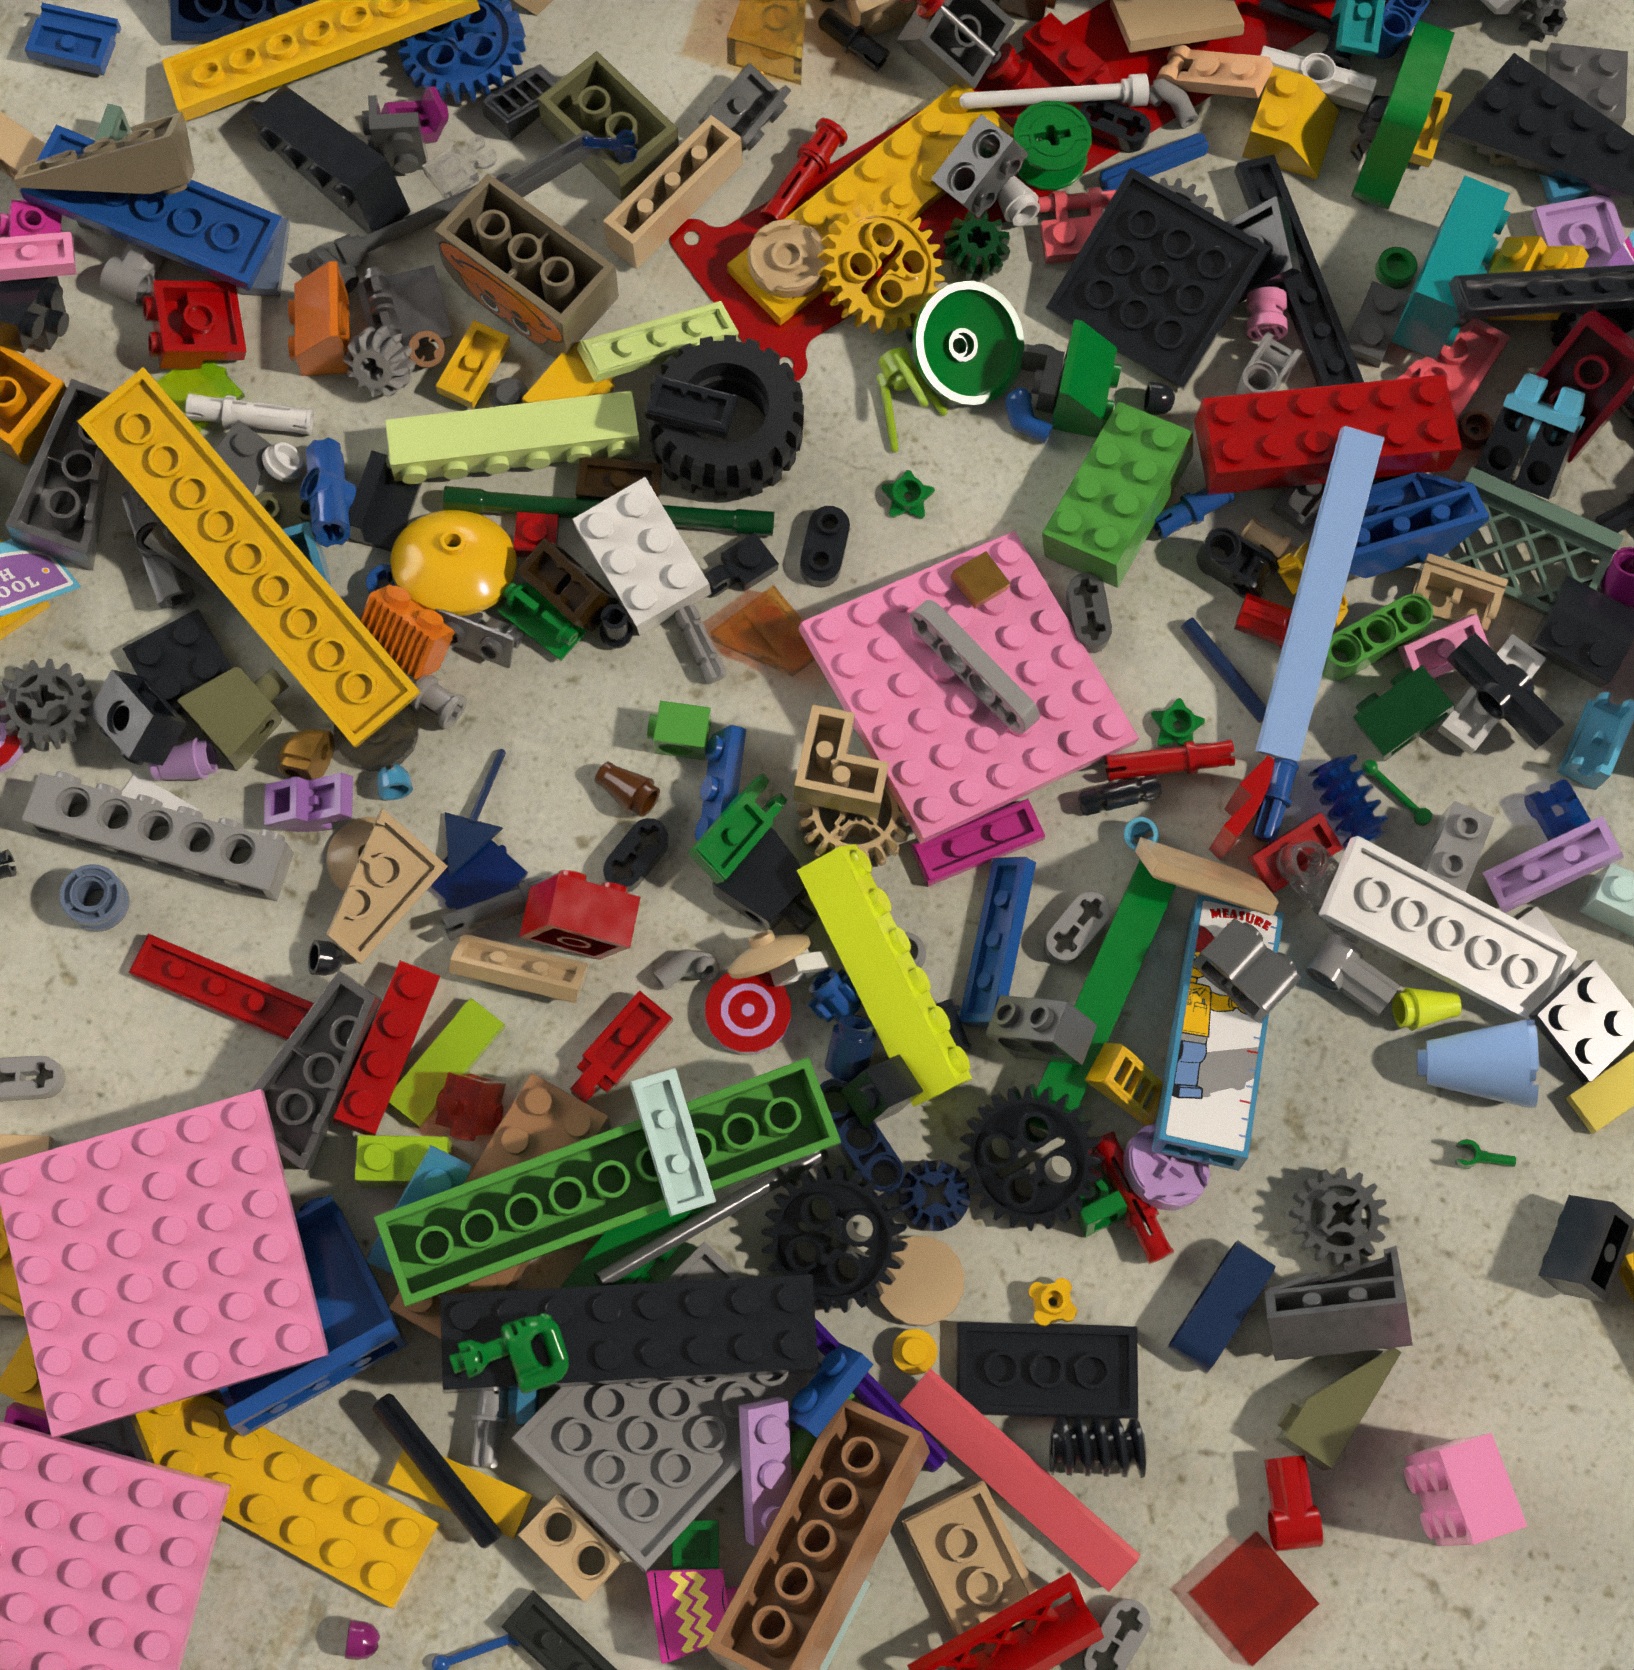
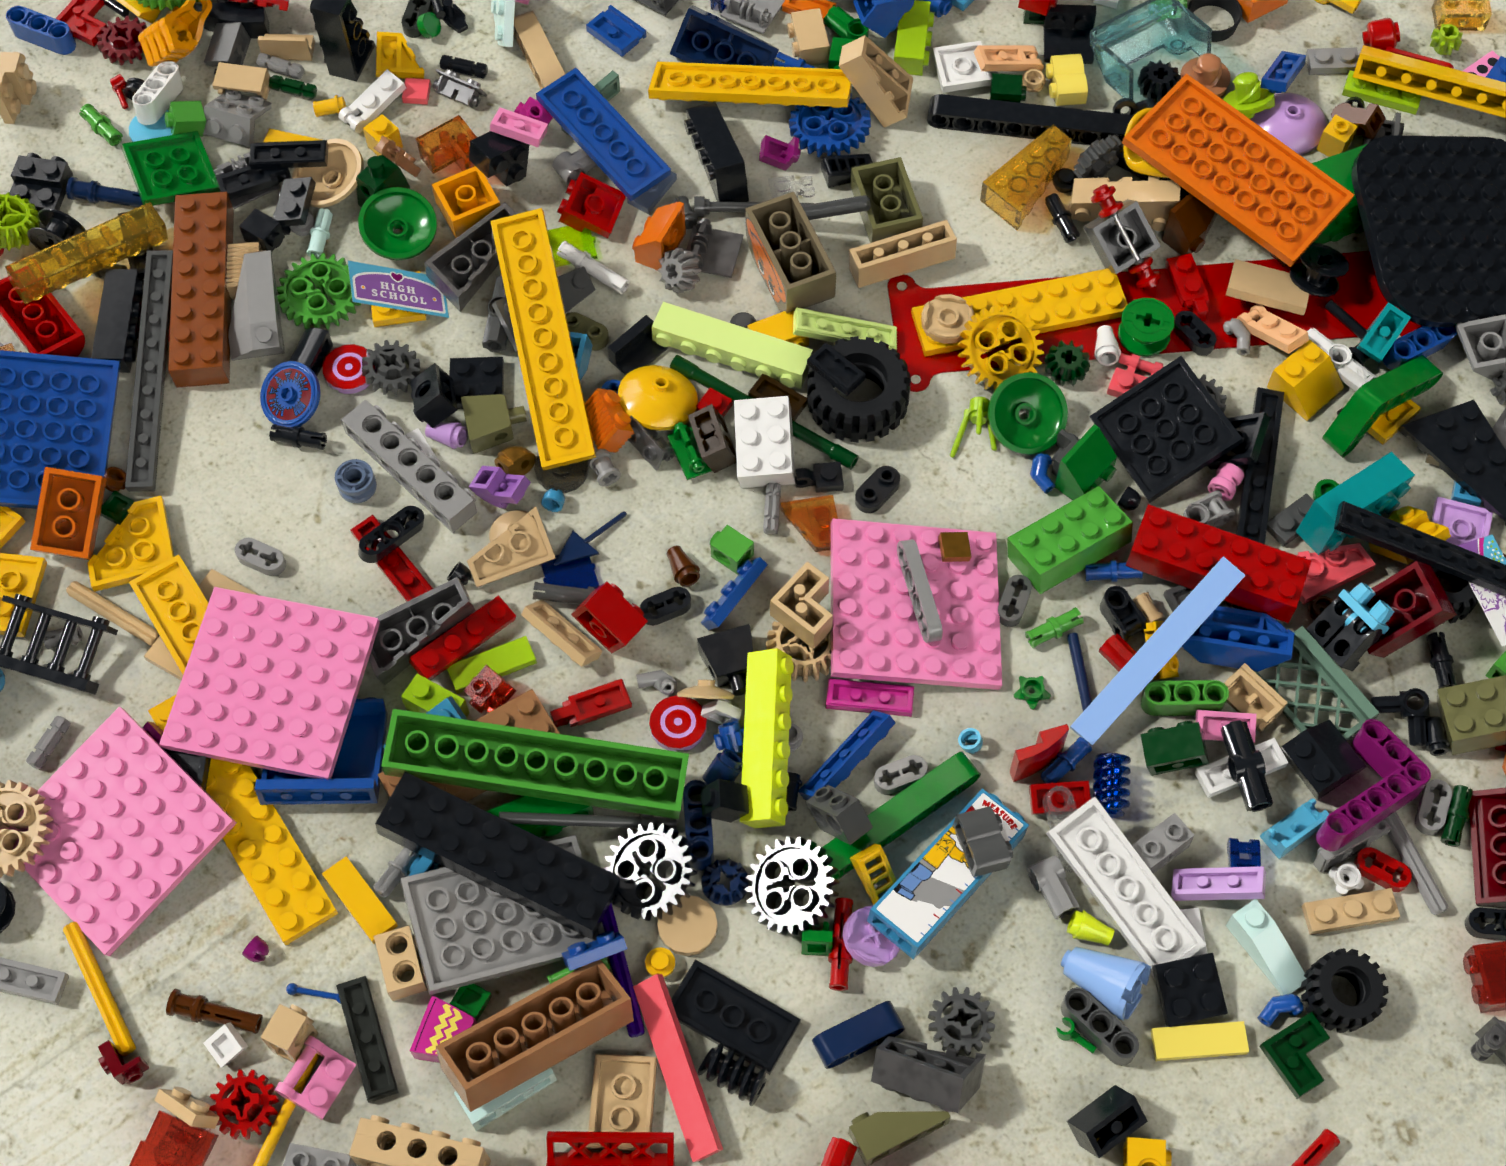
camera: 35 degrees right, 10 degrees down
dark tan wedge [14,112,195,195] -> none
white plate [262,442,303,482] -> none
blue piece [300,437,356,548] -> none
dark grey bracket [362,95,428,173] -> none
black axle [372,1393,502,1549] -> none
medium nougat bush [408,330,445,368] -> none
yellow plate [435,320,511,409] -> none
green piece [449,1313,569,1394] -> none
clear blue hand [582,129,638,163] -> none
black pin [600,604,633,649] -> none
light aqua plate [630,1068,716,1217] -> none
green hinge [687,773,788,884] -> none
dark grey bracket [698,62,791,151] -> none
lavender plate [739,1397,792,1546] -> none
red pin [760,118,848,224] -> none
green plate [882,470,935,519] -> none
dark grey brick [931,114,1029,218] -> none
white piece [959,73,1149,109] -> none
yellow plate [1028,1278,1077,1326] -> none
black axle [1078,775,1162,816] -> none
blue axle [1098,133,1209,191] -> none
red pin [1104,739,1235,782] -> none
tan tile [1135,837,1279,916] -> none
green hinge [1362,759,1432,826] -> none
none -> black beam [358,506,424,563]
none -> bright green pin [1025,607,1084,648]
none -> dark grey beam [1061,987,1139,1066]

